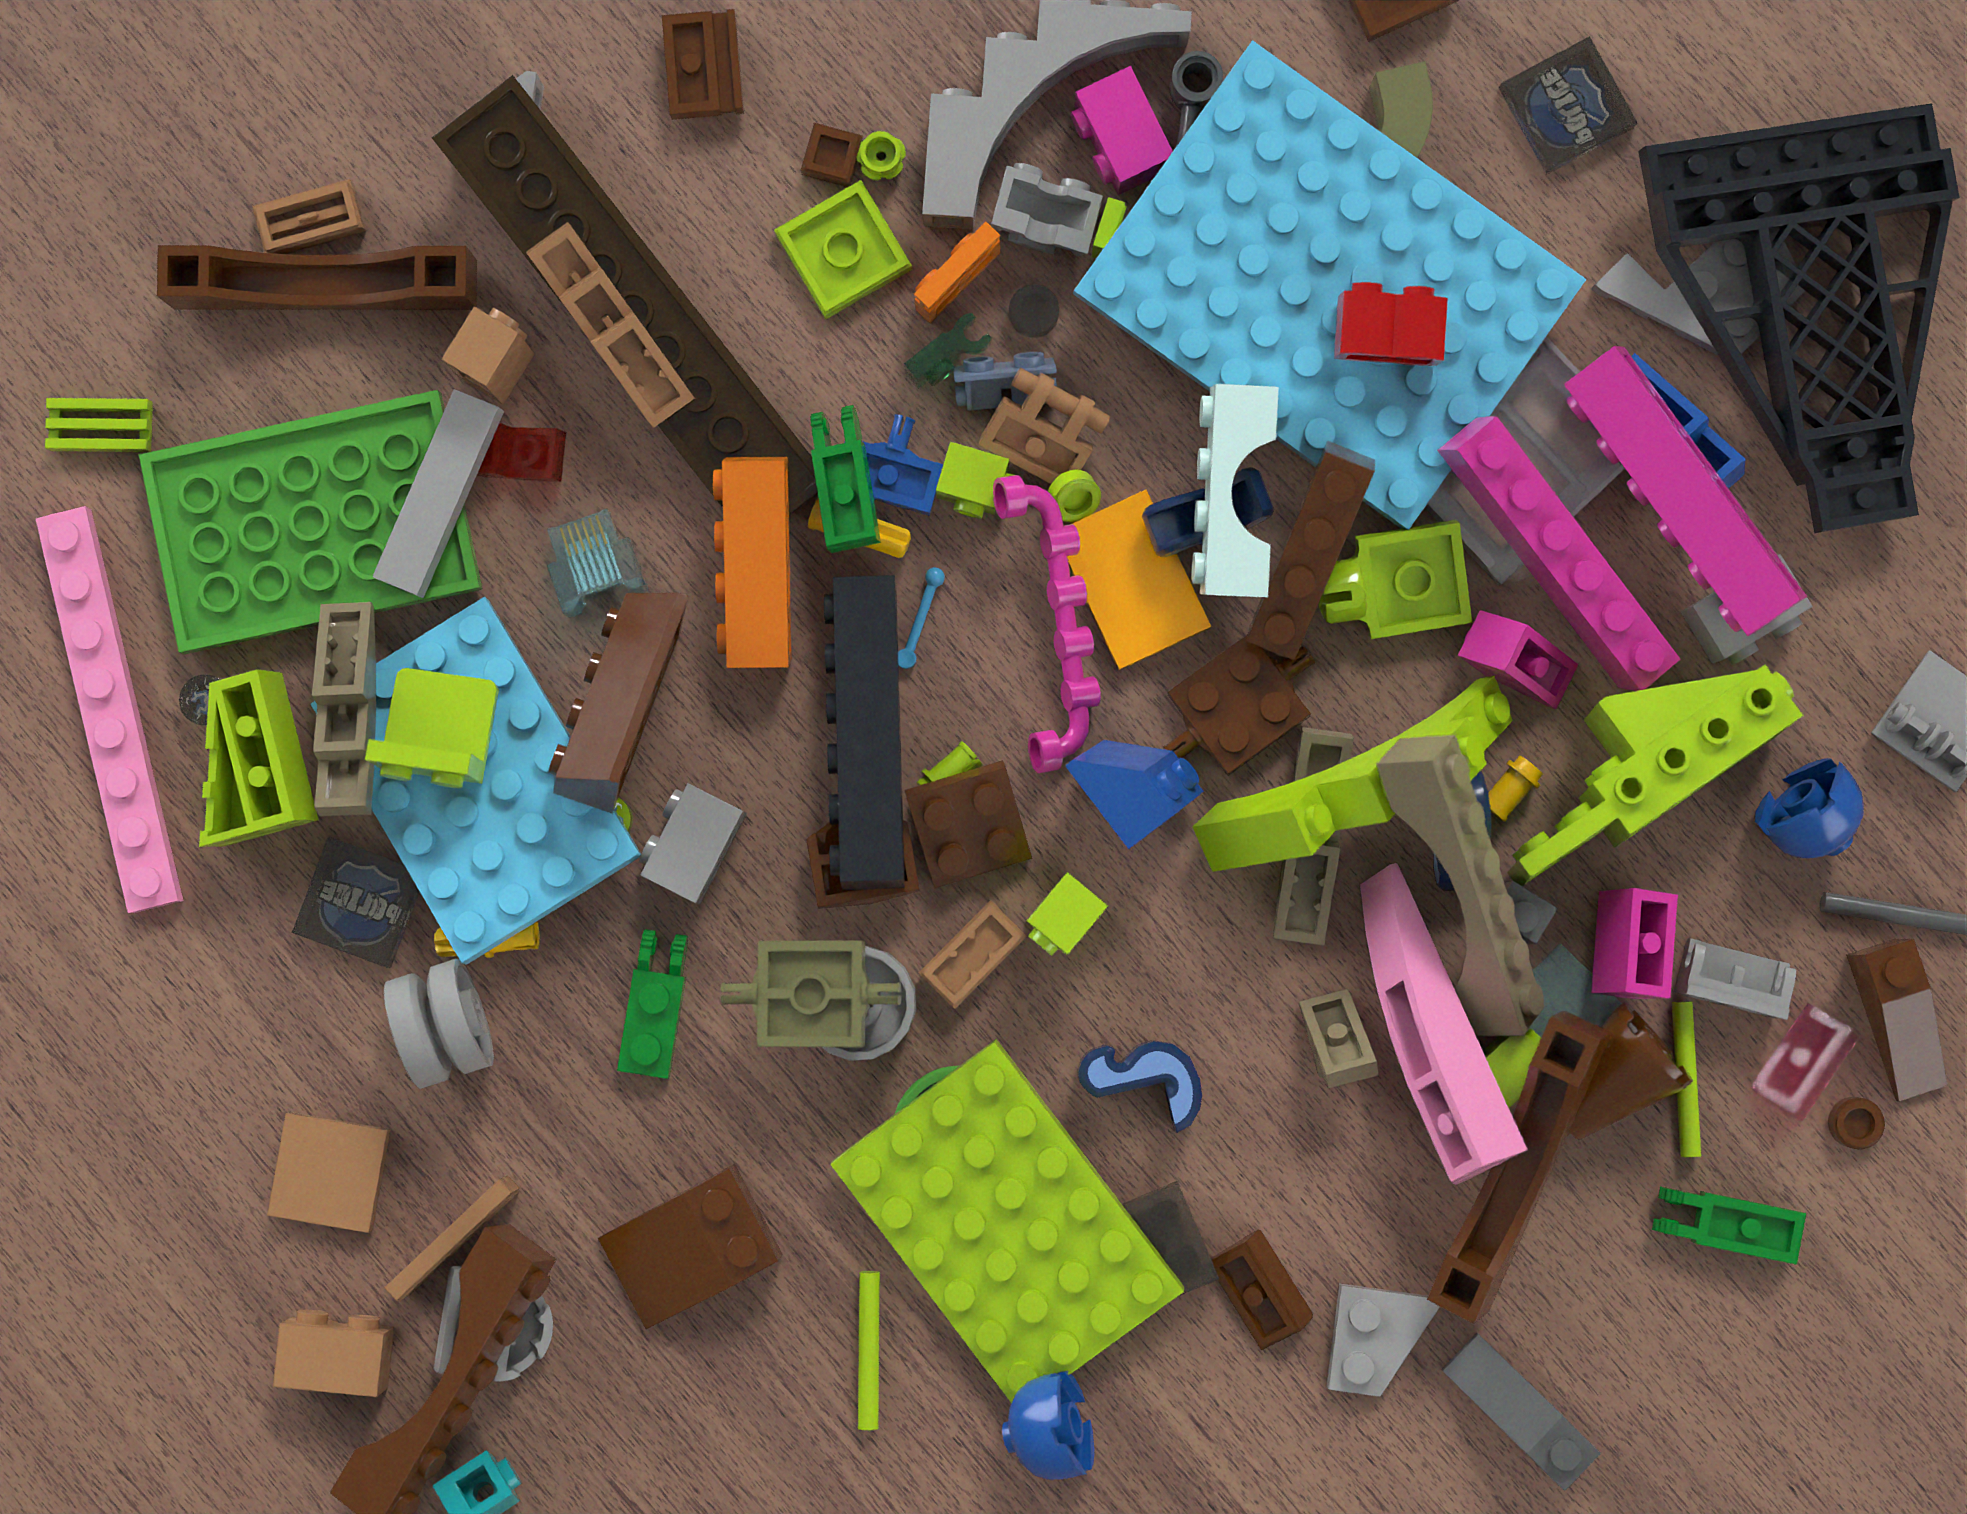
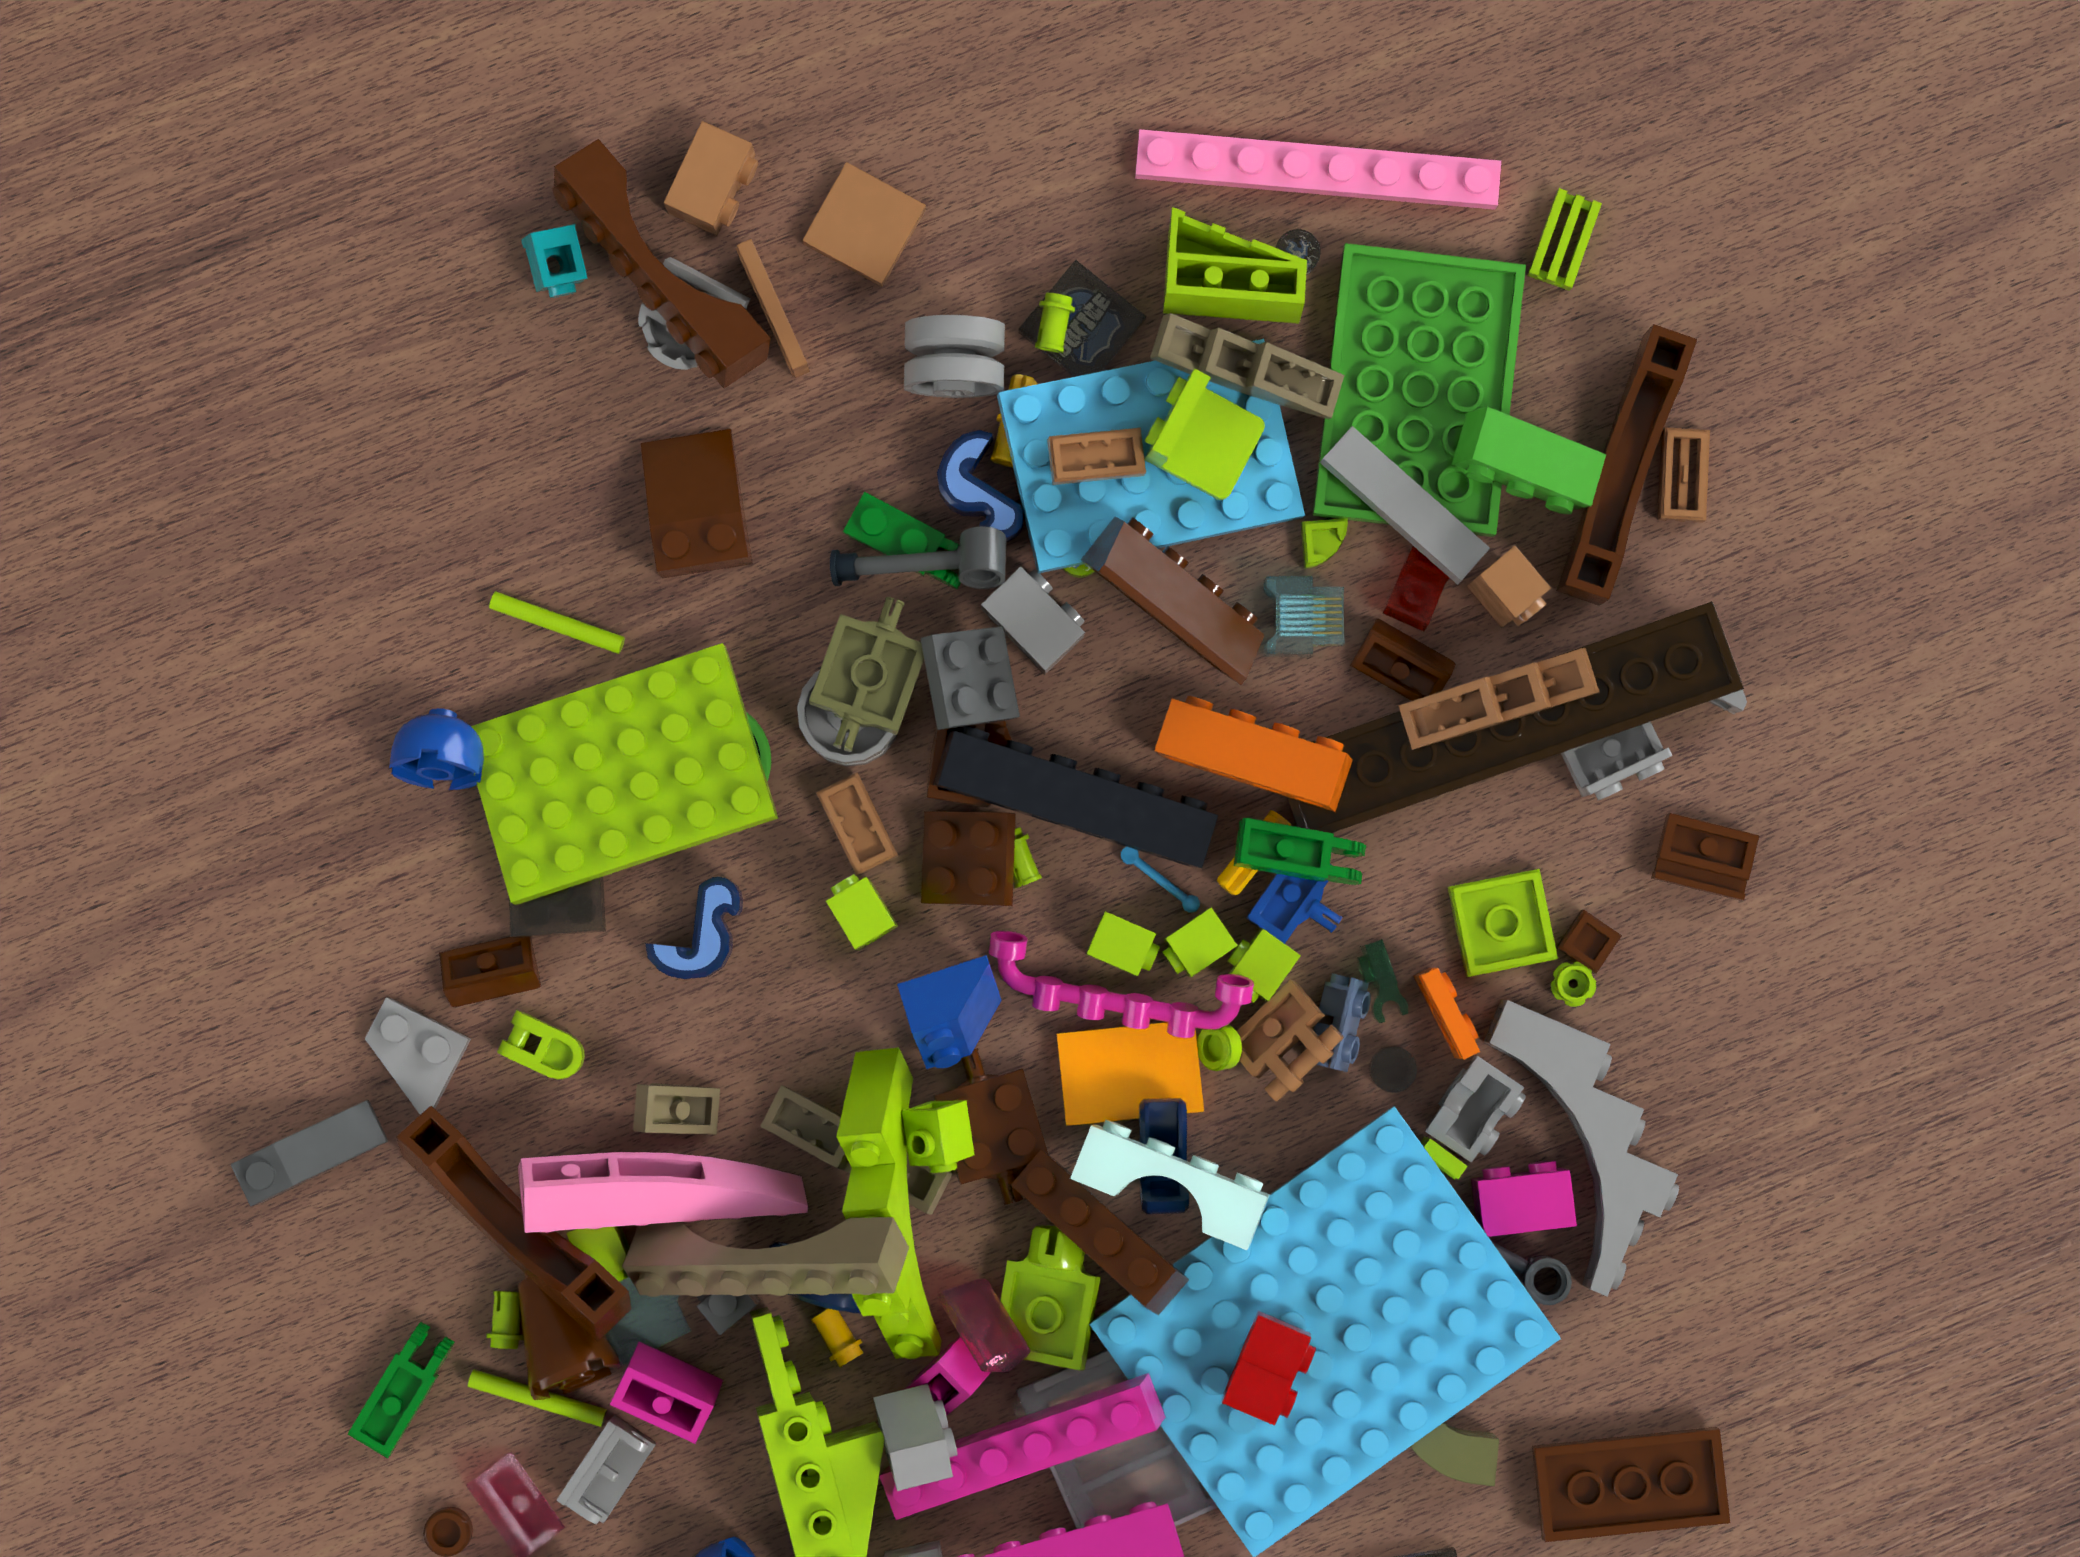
camera: 100 degrees right, 0 degrees up
none -> lime pin [486,1291,524,1349]
none -> lime plate [497,1010,585,1079]
none -> dark grey piece [830,526,1006,589]
none -> light grey brick [873,1384,958,1491]
none -> lime brick [901,1100,975,1173]
none -> dark grey plate [921,626,1020,730]
none -> animal [937,430,1023,542]
none -> clear pink slope [937,1279,1030,1373]
none -> lime pin [1035,293,1075,353]
none -> medium nougat plate [1047,428,1146,485]
none -> lime brick [1086,911,1160,976]
none -> lime brick [1162,907,1238,977]
none -> lime tile [1301,519,1348,569]
none -> reddish brown slope [1350,619,1456,701]
none -> bright green brick [1452,407,1606,514]
none -> light grey bracket [1561,722,1673,801]

